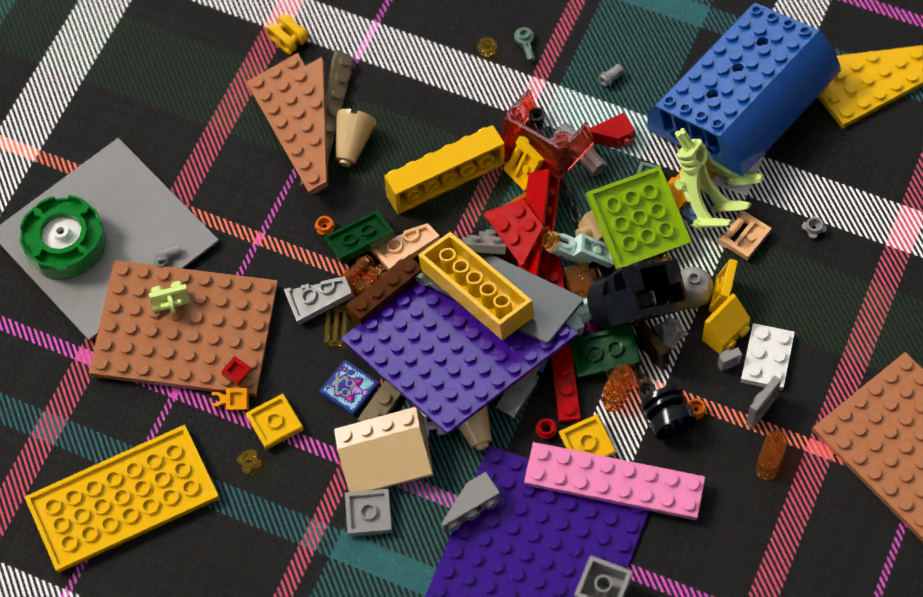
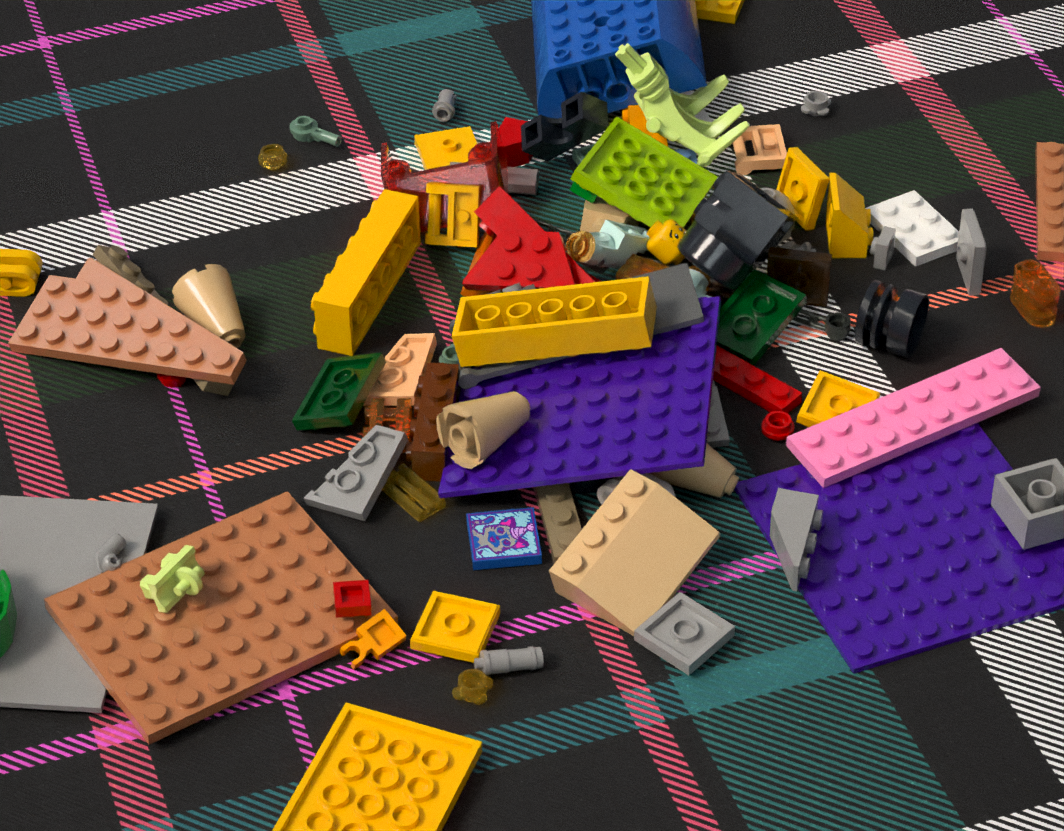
camera: 45 degrees left, 20 degrees down
orange plate [315,216,335,235] -> none
clear orange brick [602,365,634,412] -> none
none -> yellow plate [414,126,484,177]
none -> tan cone [436,391,530,469]
none -> light grey piece [474,646,544,676]
none -> black arch [521,91,609,161]
none -> yellow head [646,219,686,265]

